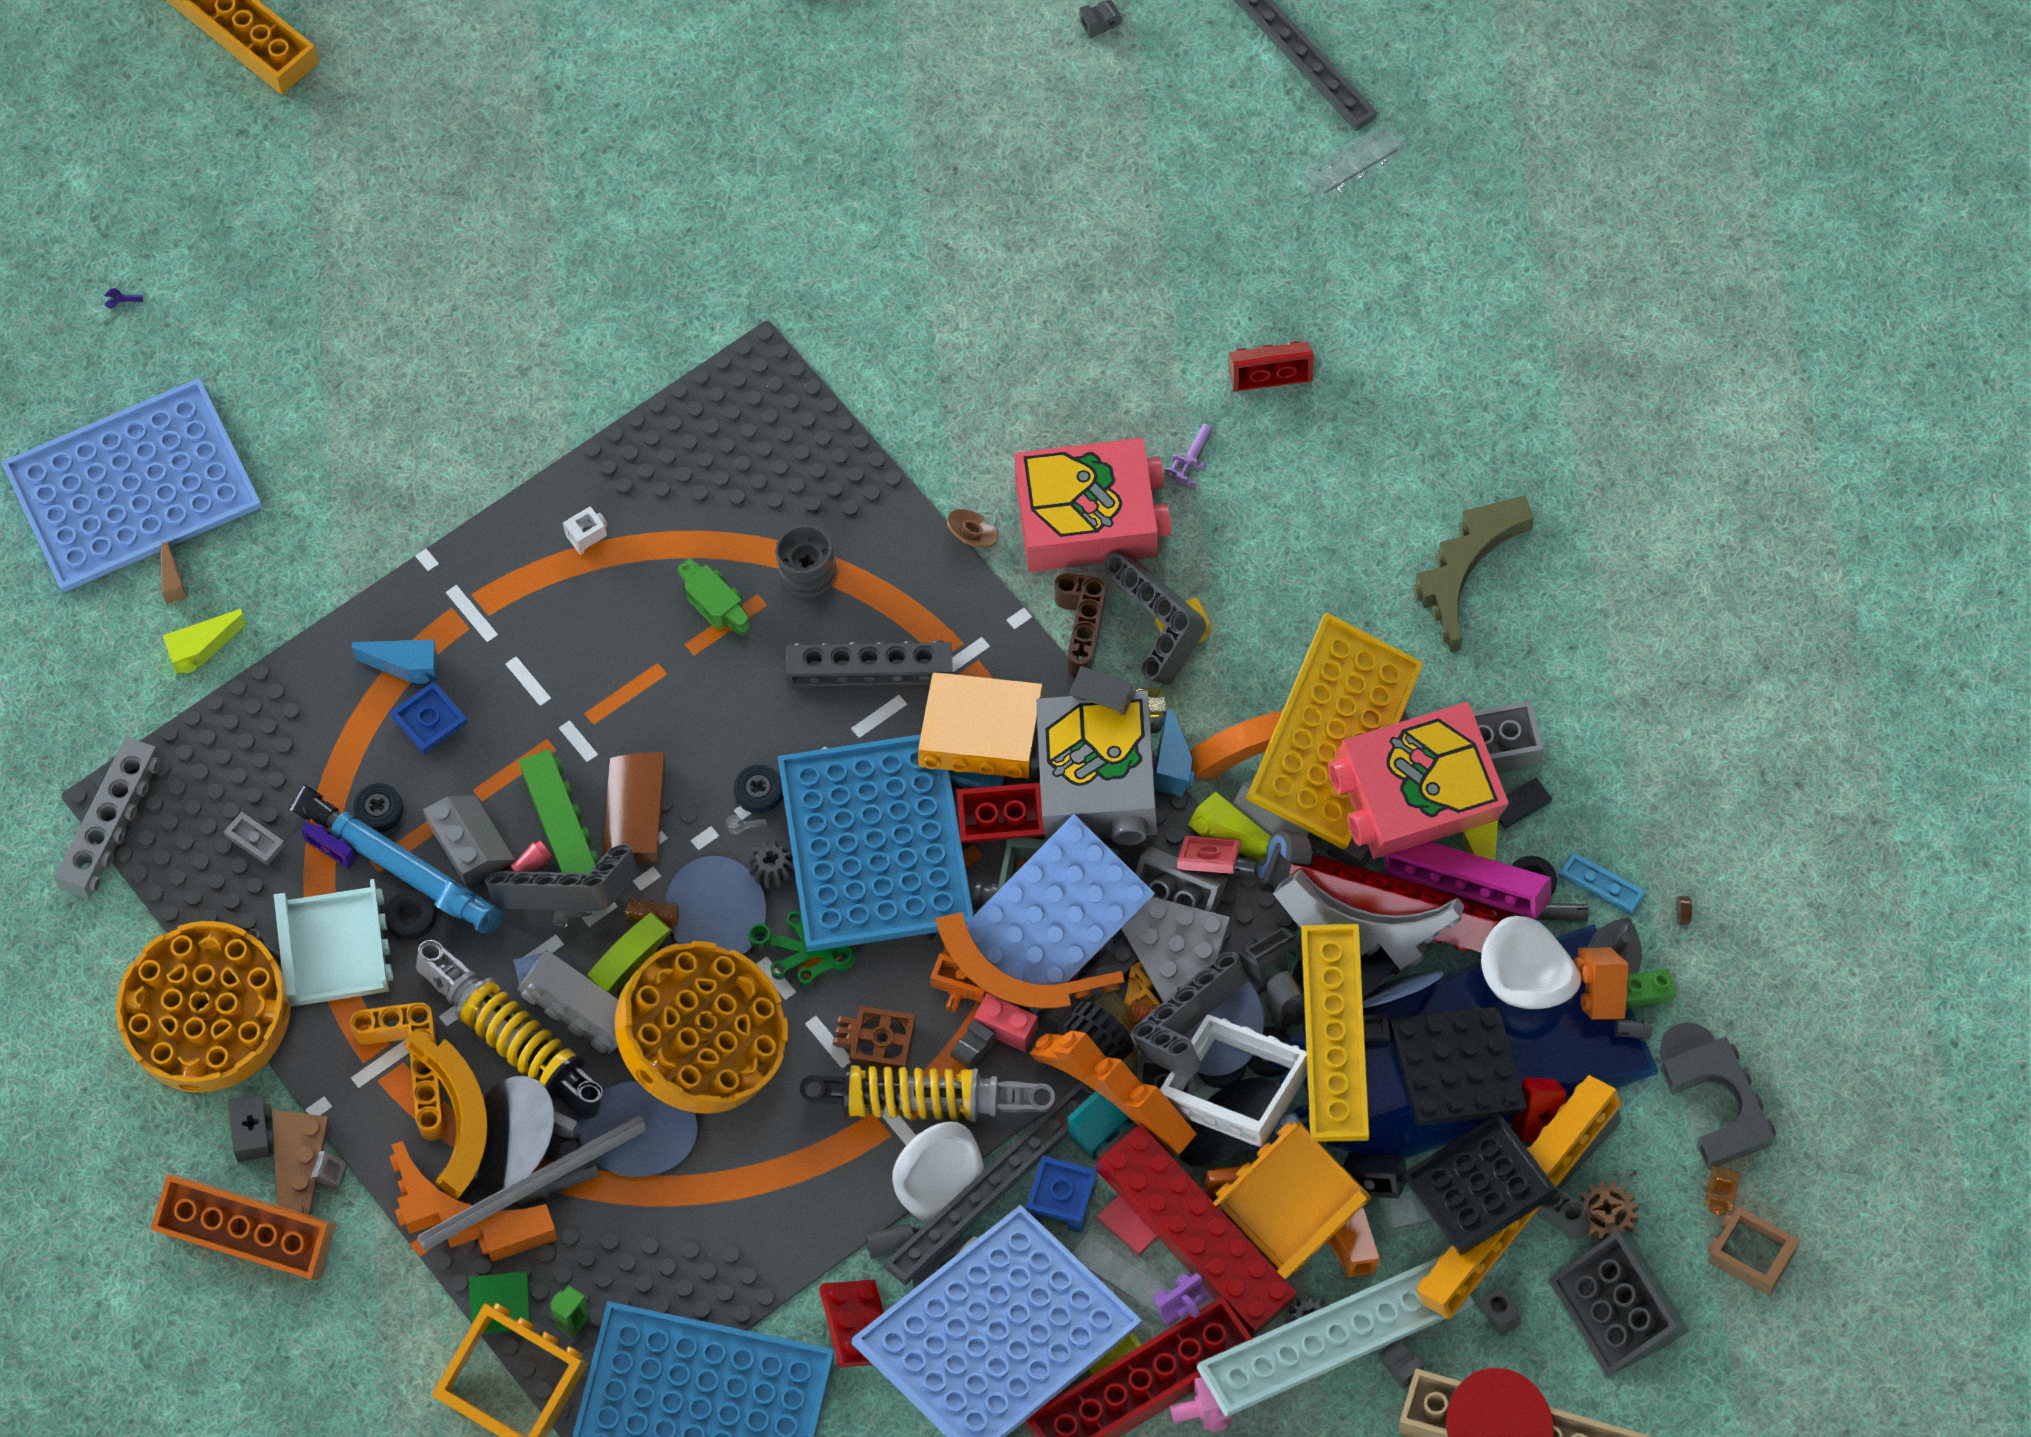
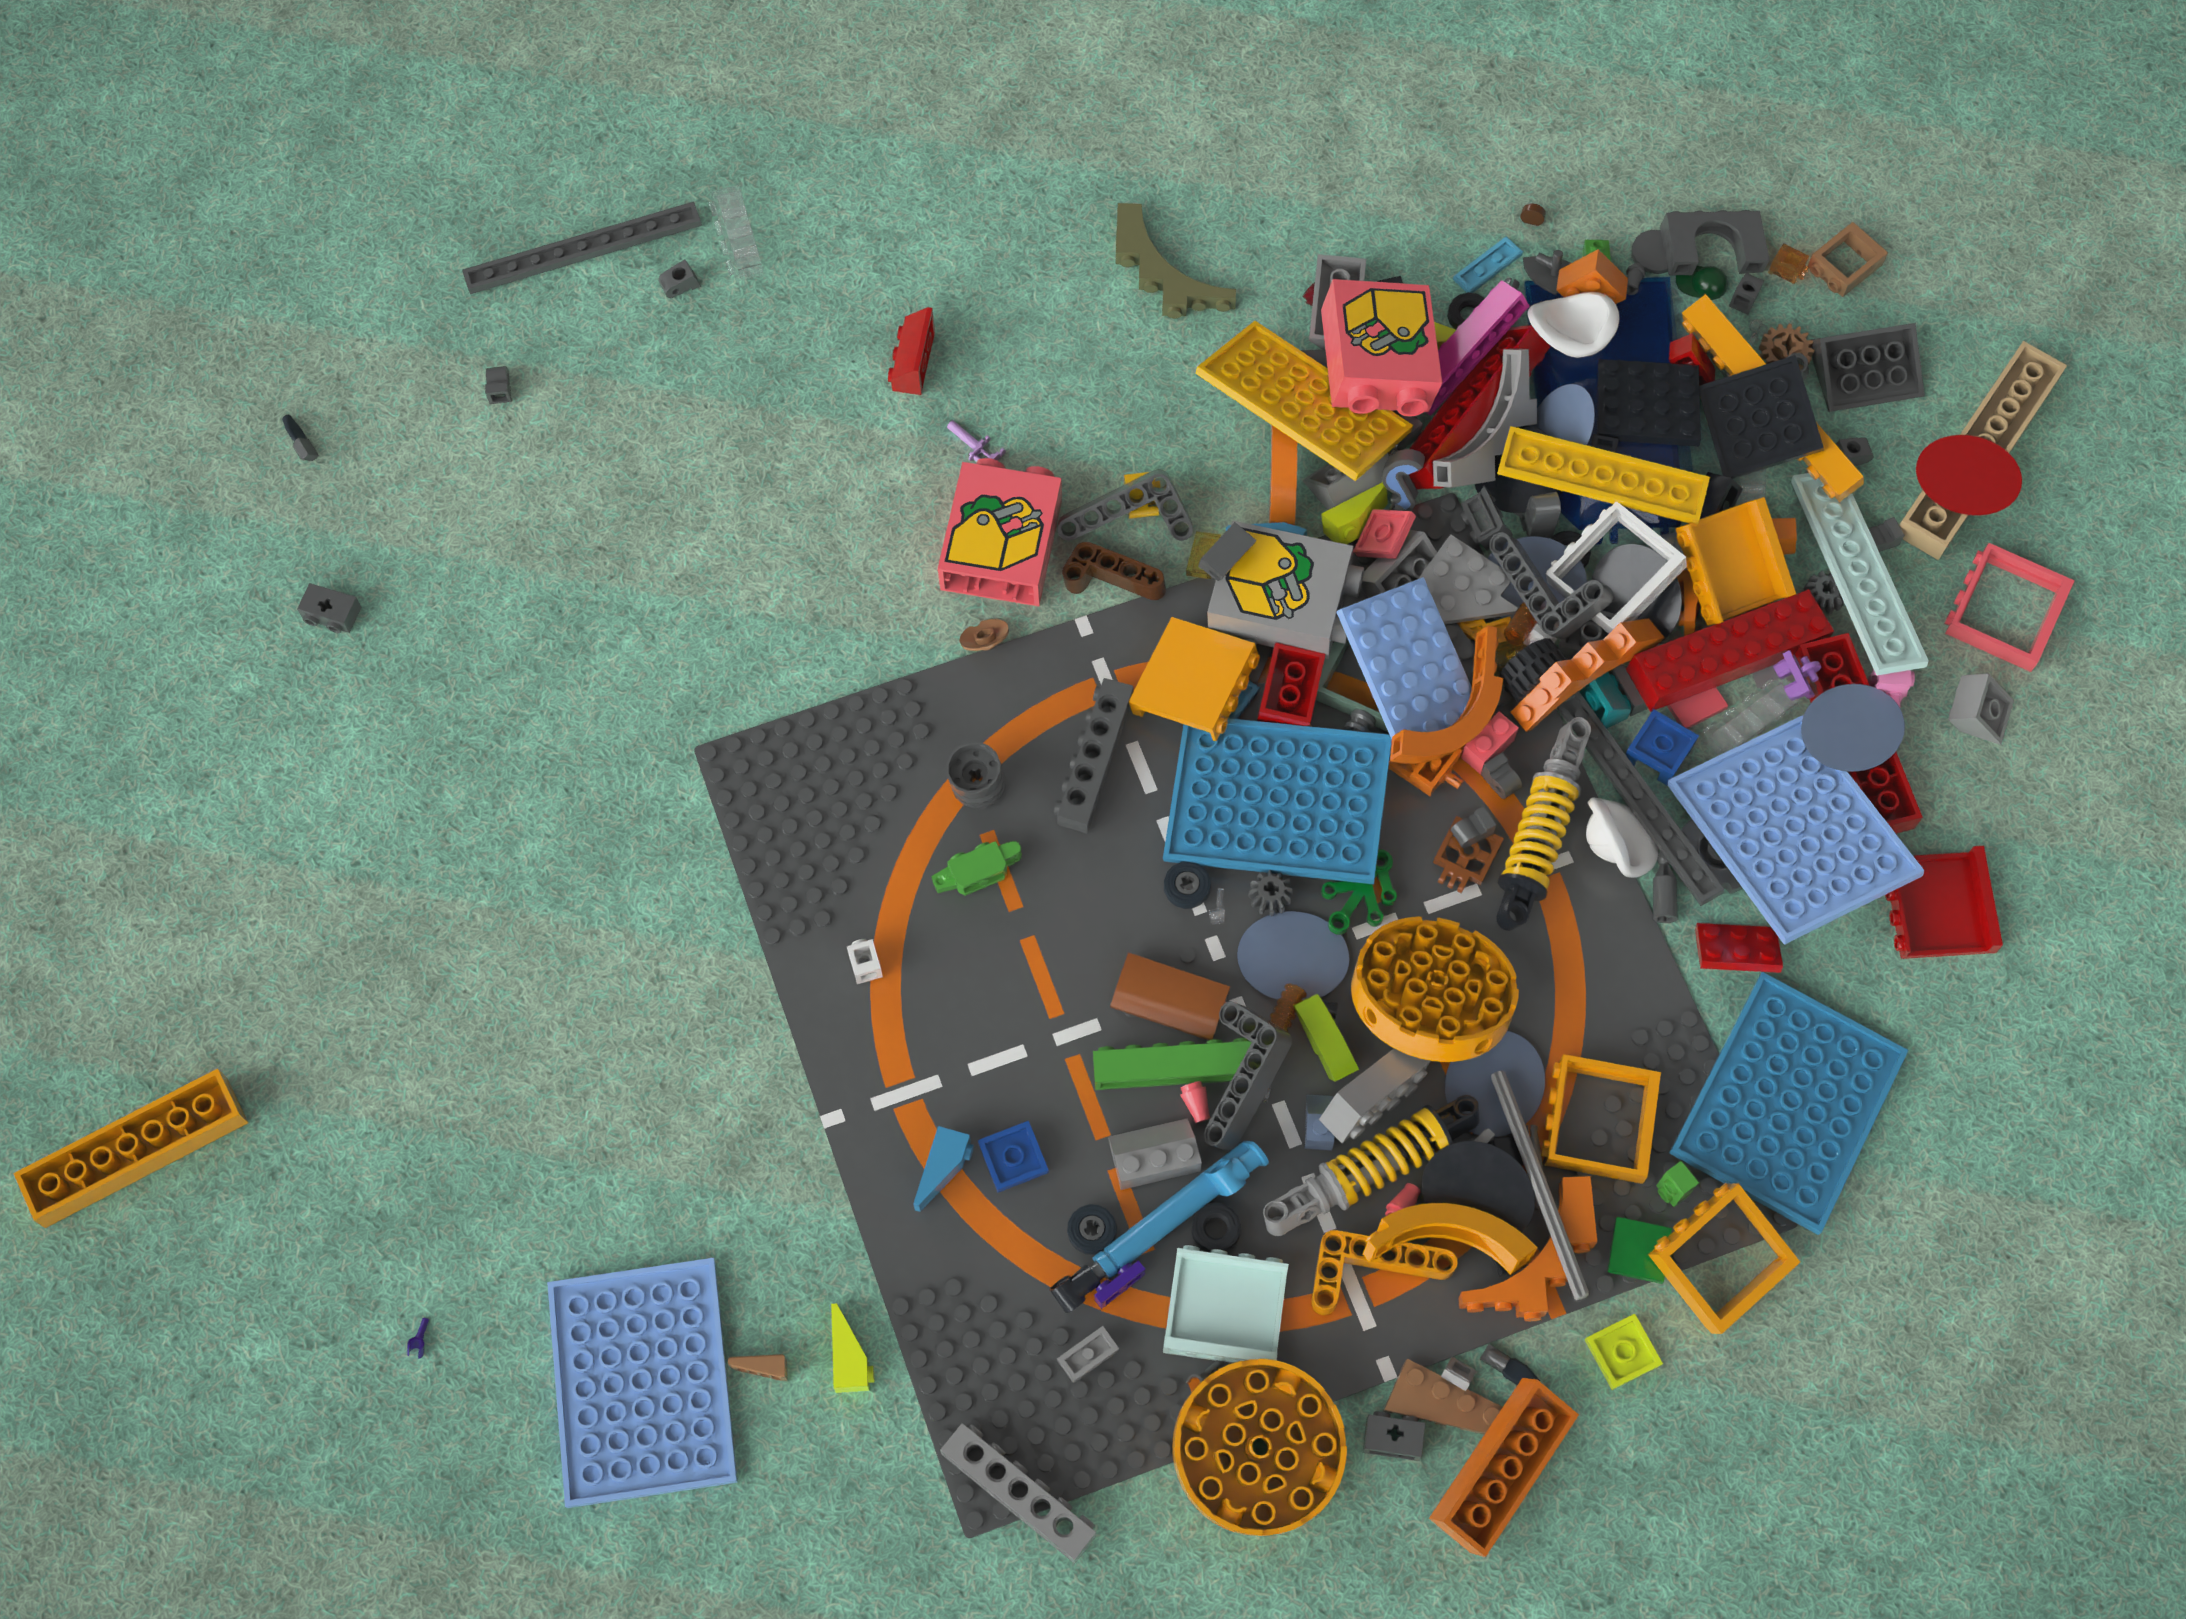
camera: 75 degrees left, 5 degrees up
none -> dark grey leg [658,259,701,298]
none -> coral cone [1385,1183,1421,1216]
none -> dark grey leg [1450,806,1496,848]
none -> piece [1480,1344,1540,1385]
none -> light orange window [1541,1054,1661,1184]
none -> neon yellow plate [1585,1314,1663,1390]
none -> dark green cap [1675,266,1728,300]
none -> dark grey leg [1729,272,1764,315]
none -> sand blue sticker [1801,684,1905,772]

